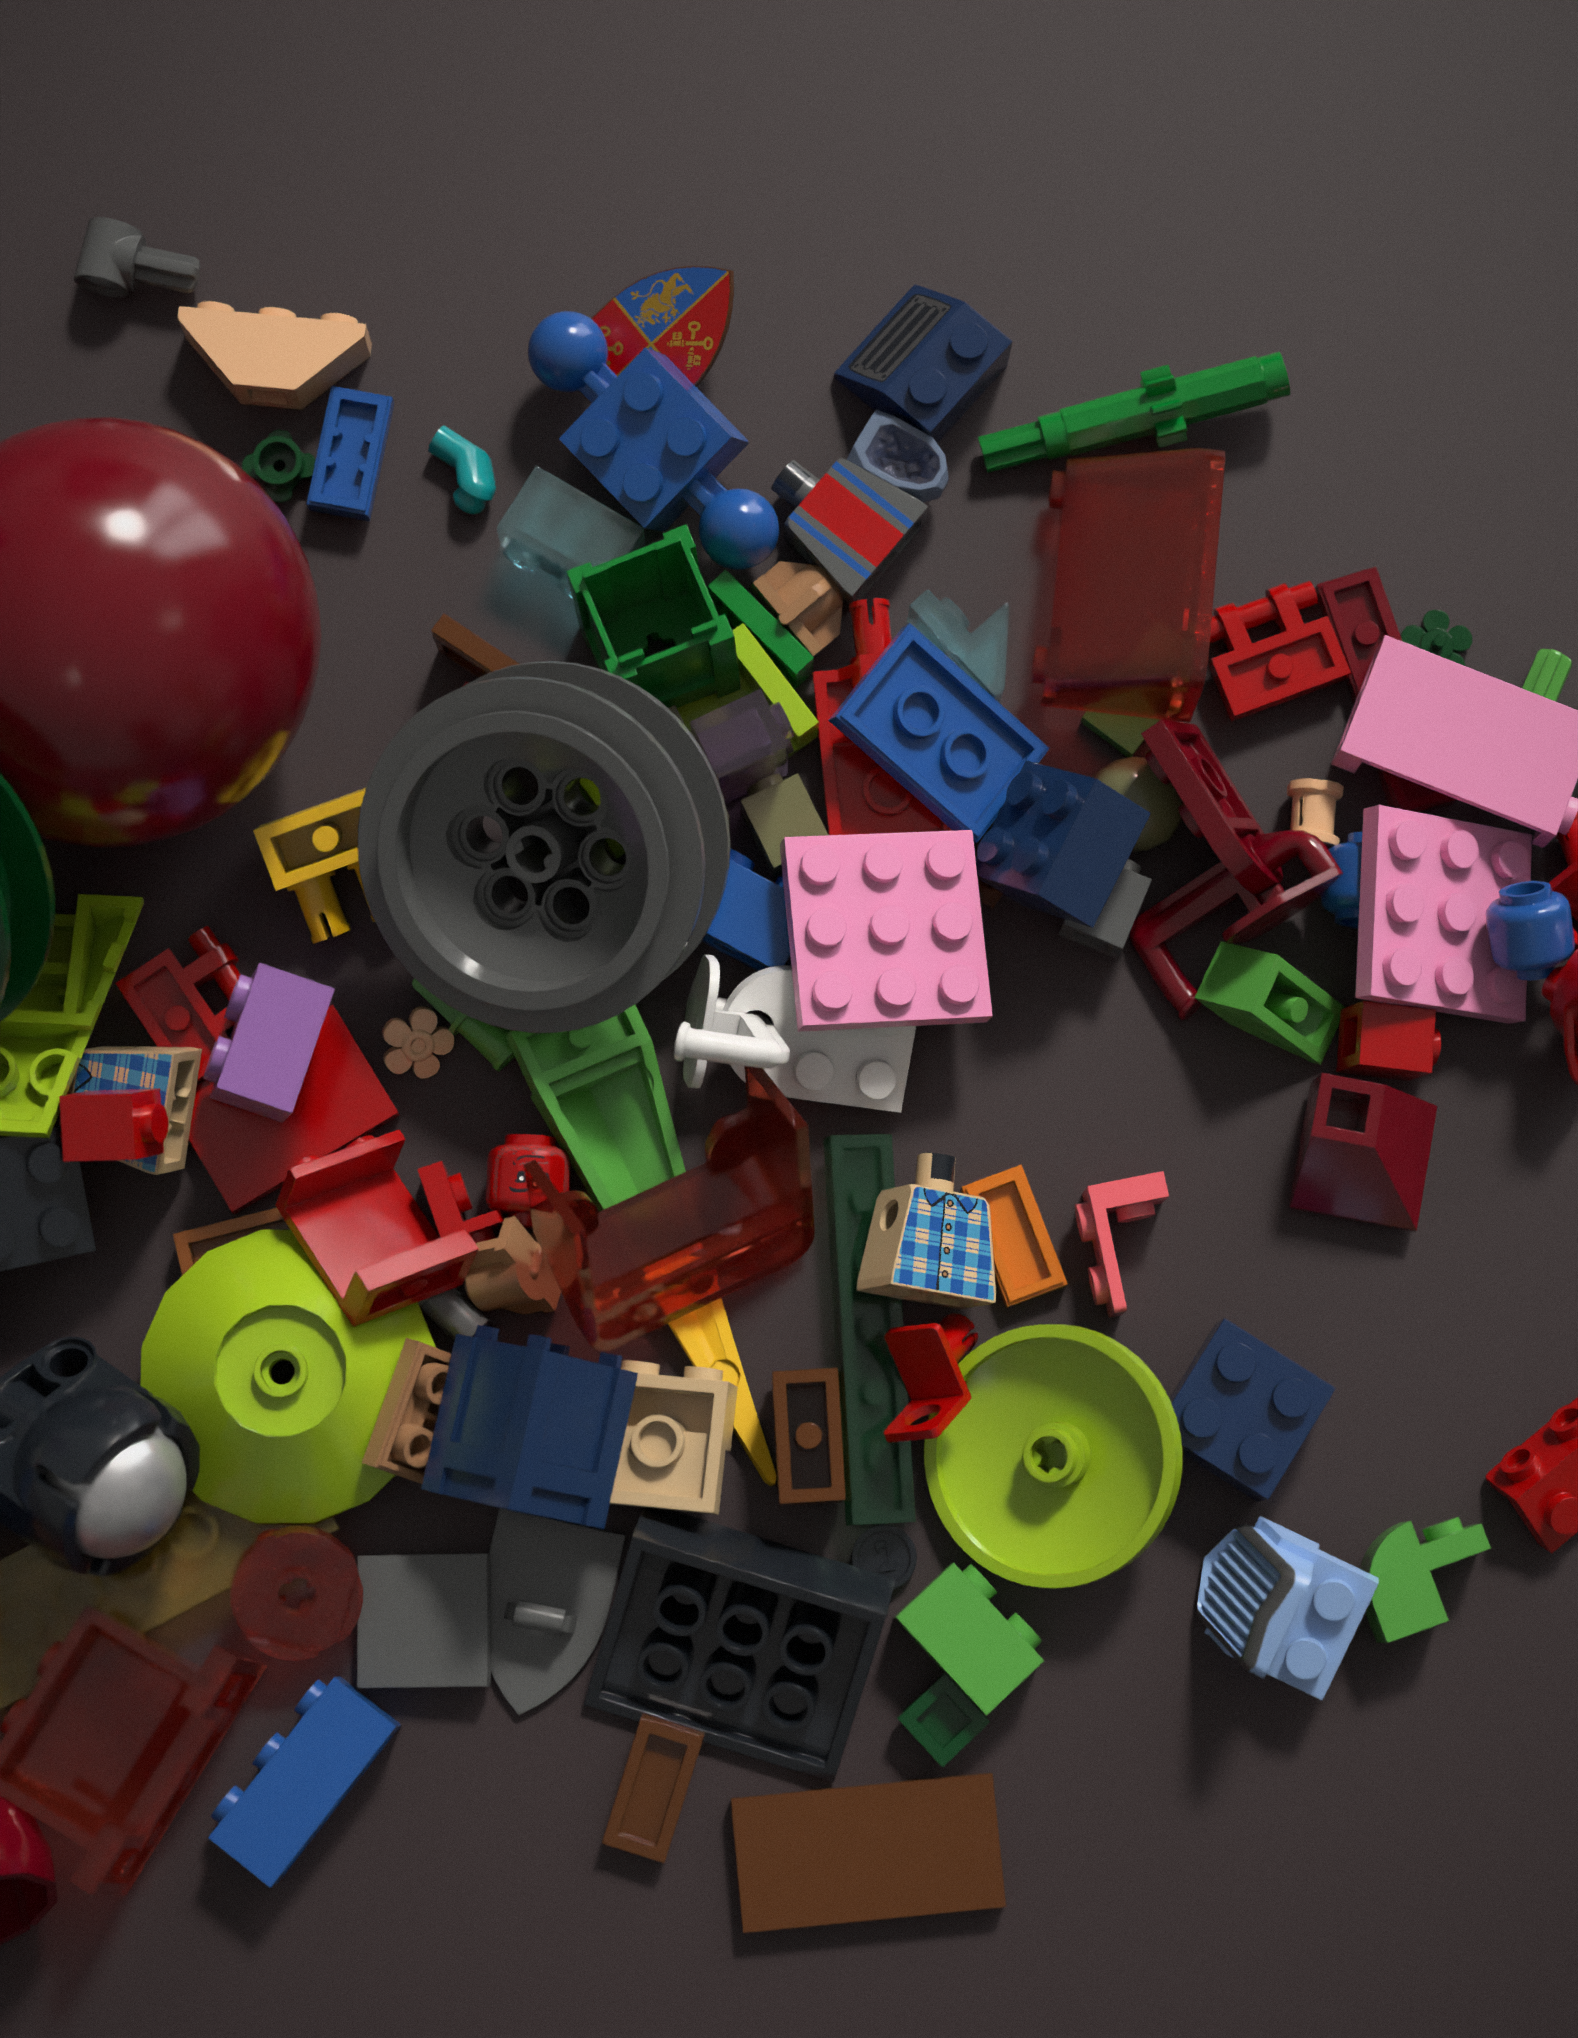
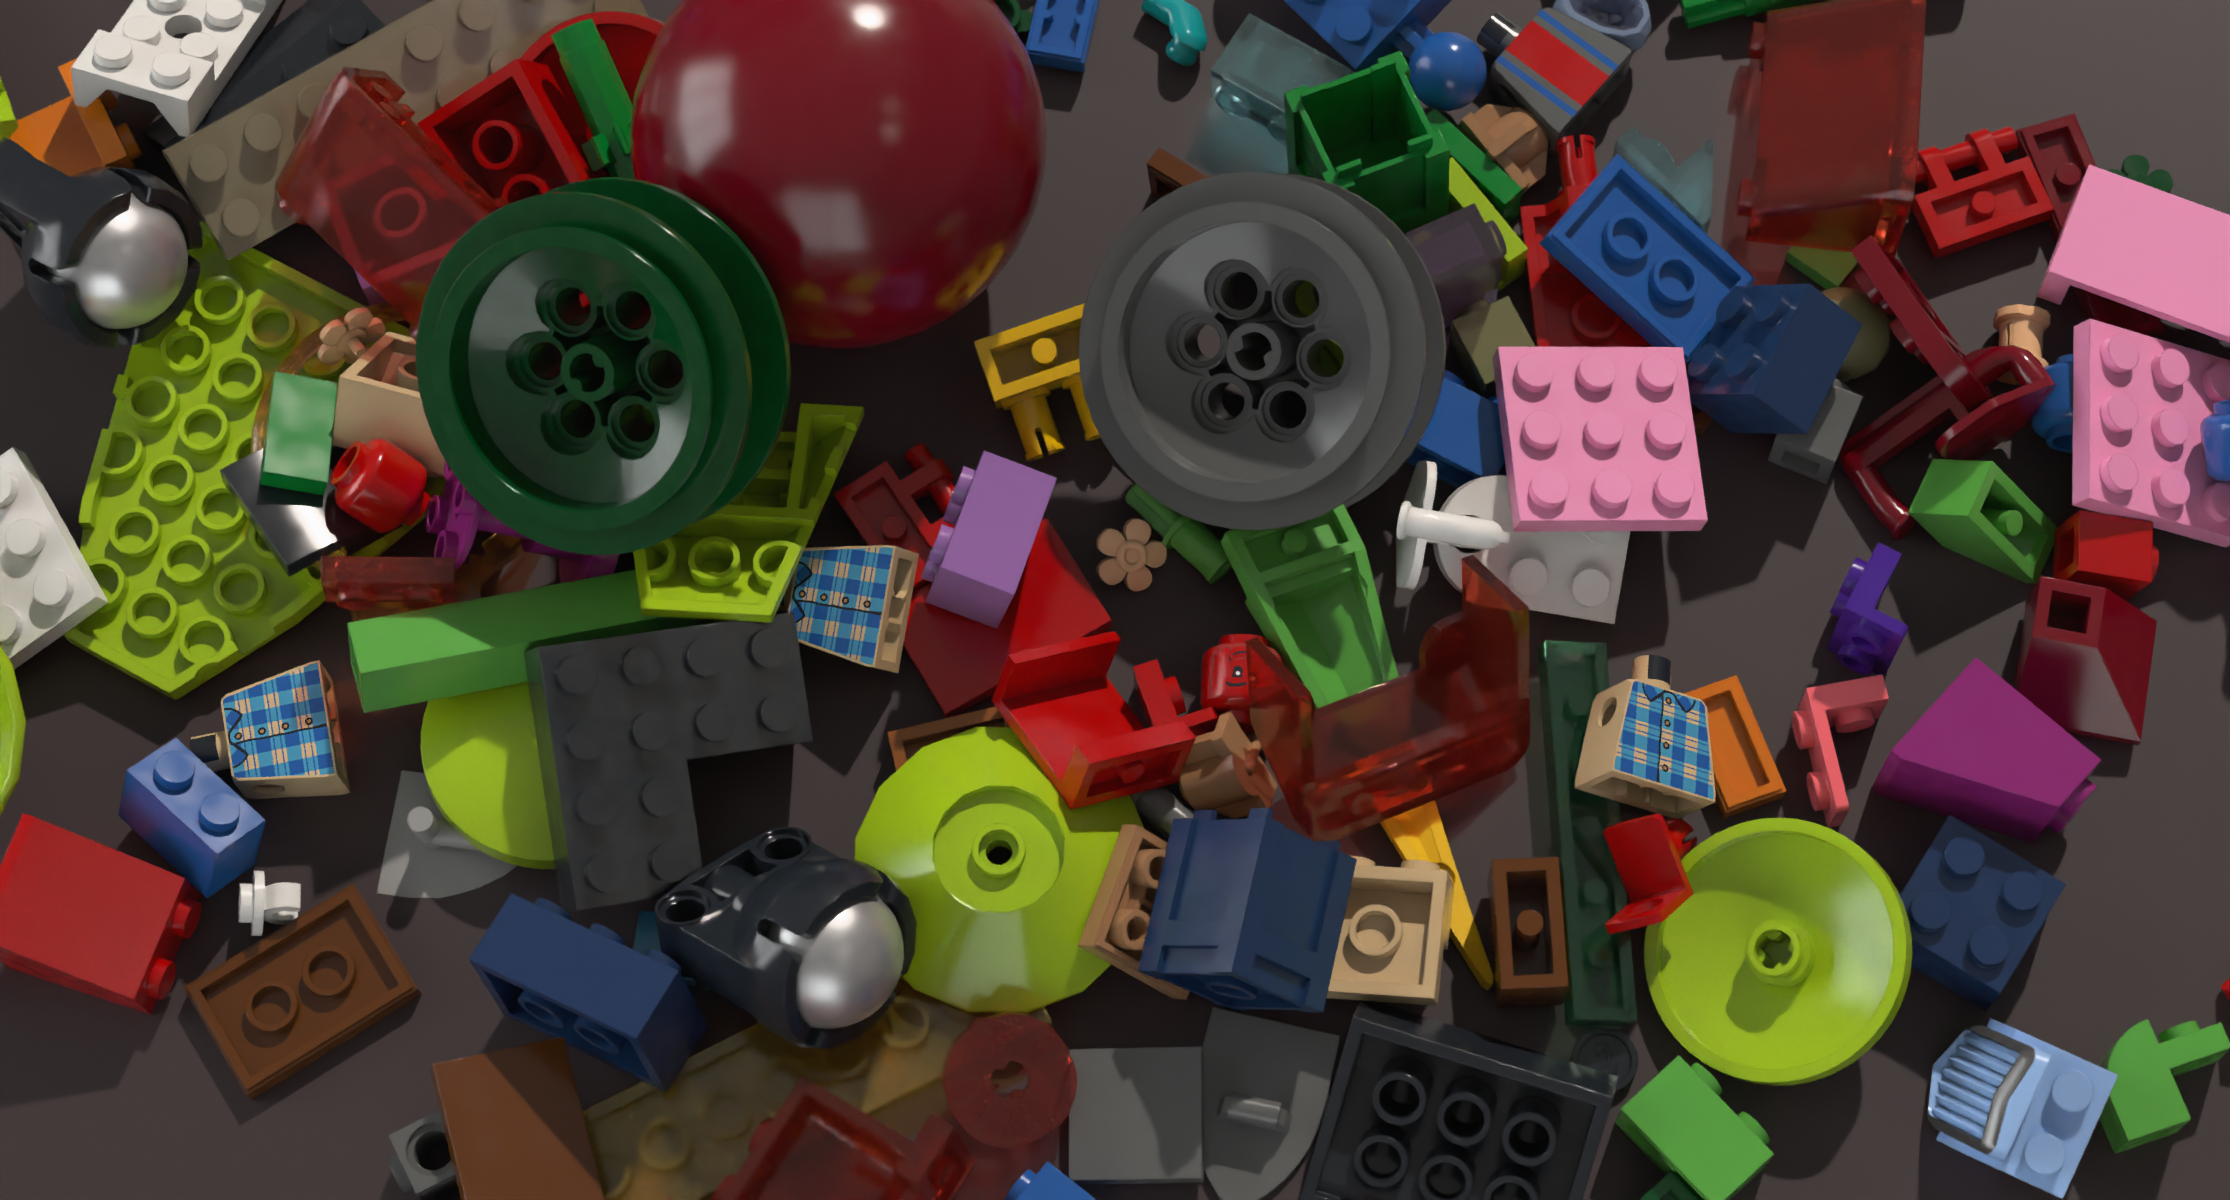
camera: 10 degrees right, 10 degrees down
red brick [59,1088,169,1162] -> none
none -> dark purple bracket [1826,542,1909,677]
none -> magenta slope [1871,657,2101,843]

